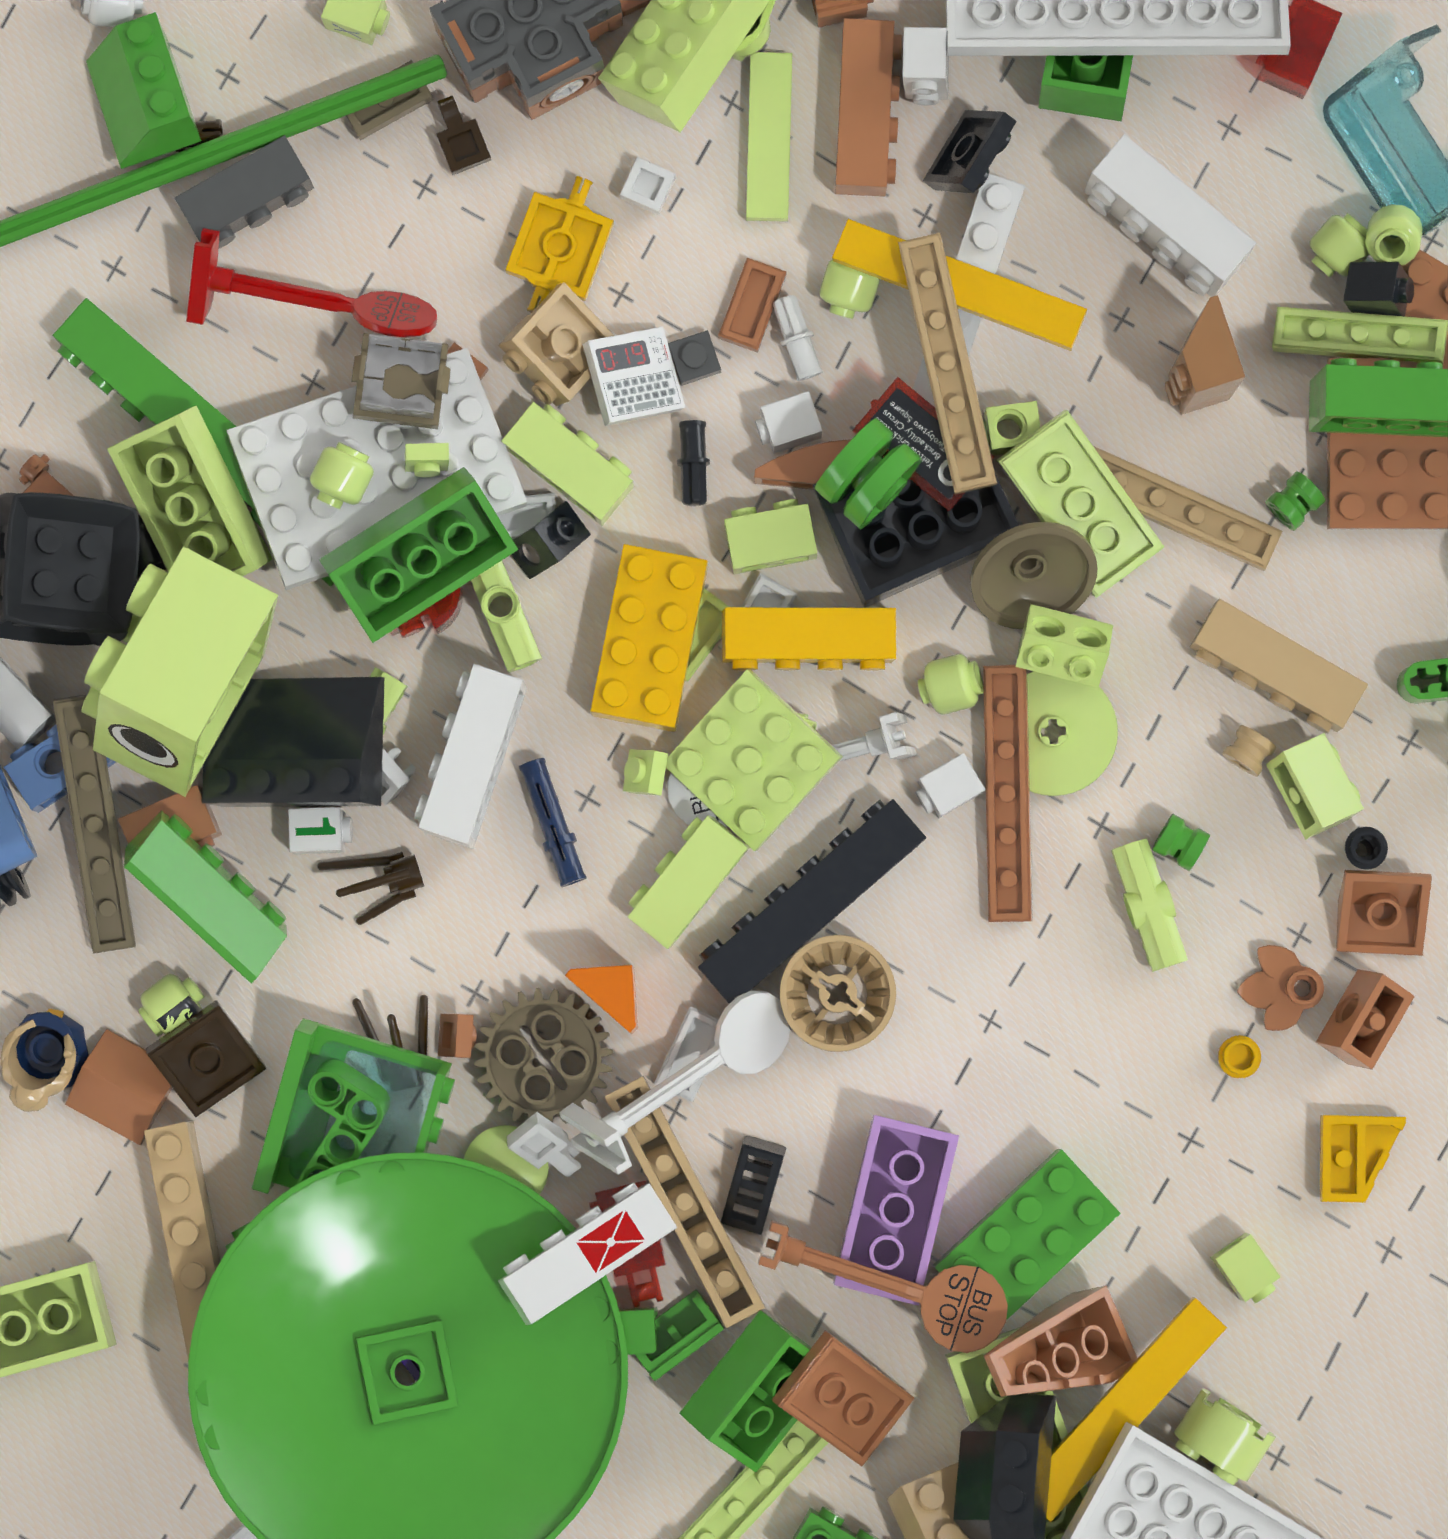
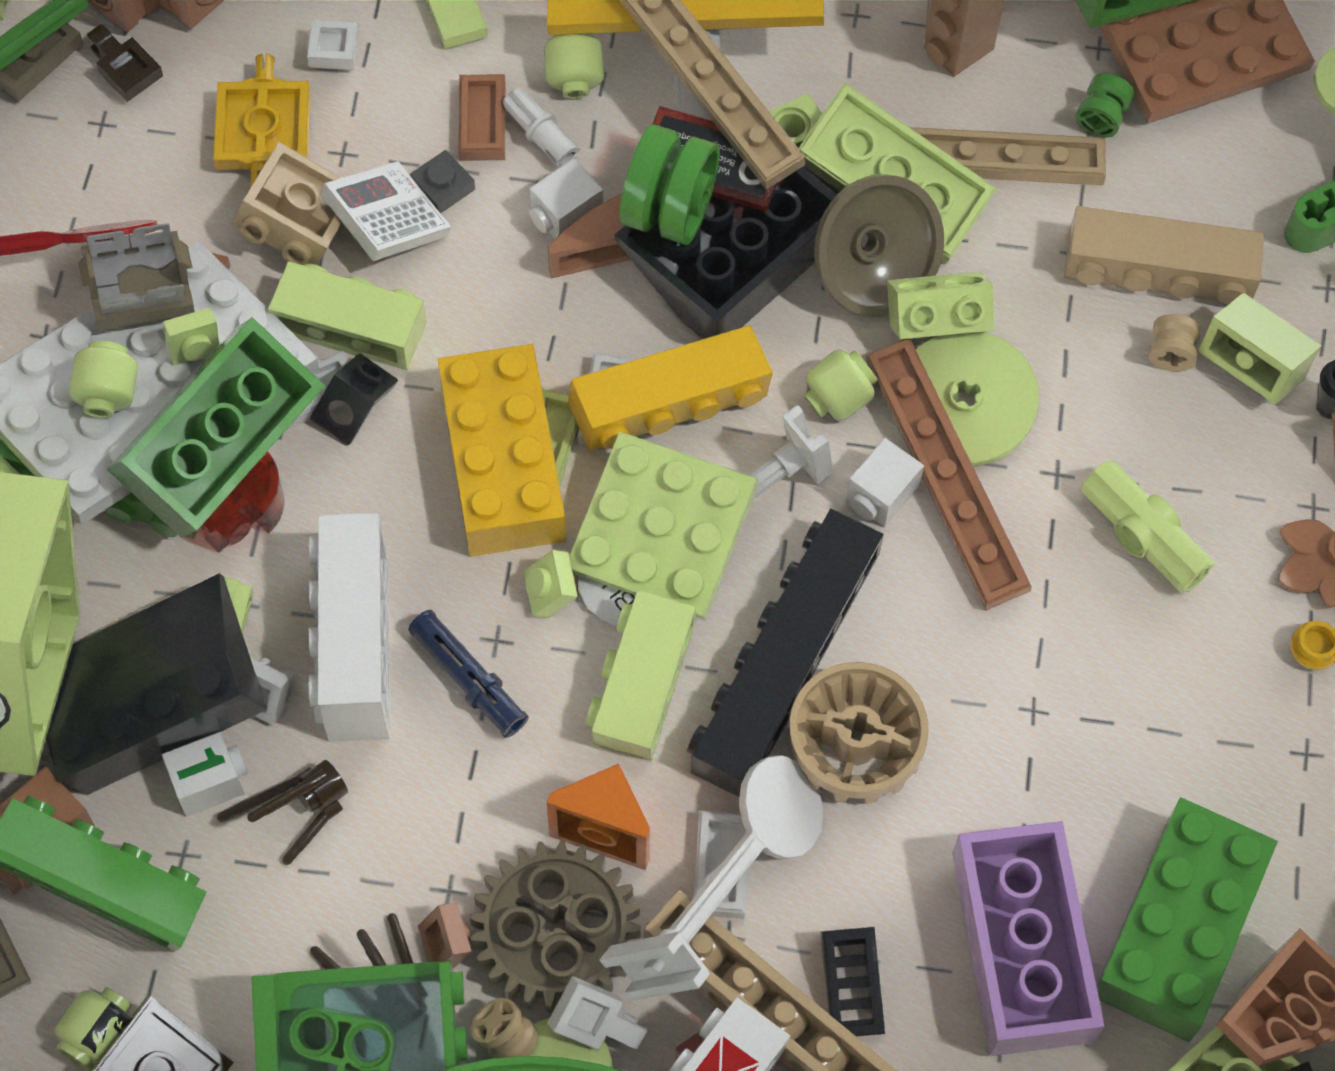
camera: 25 degrees left, 20 degrees down
yellowish green piece [470,561,542,673] -> none
black axle [677,420,710,506] -> none
yellowish green brick [724,499,818,574] -> none
nougat piece [758,1220,1008,1353] -> none
bright green wheel [1152,814,1210,871] -> none
none -> tan wheel [470,998,538,1059]

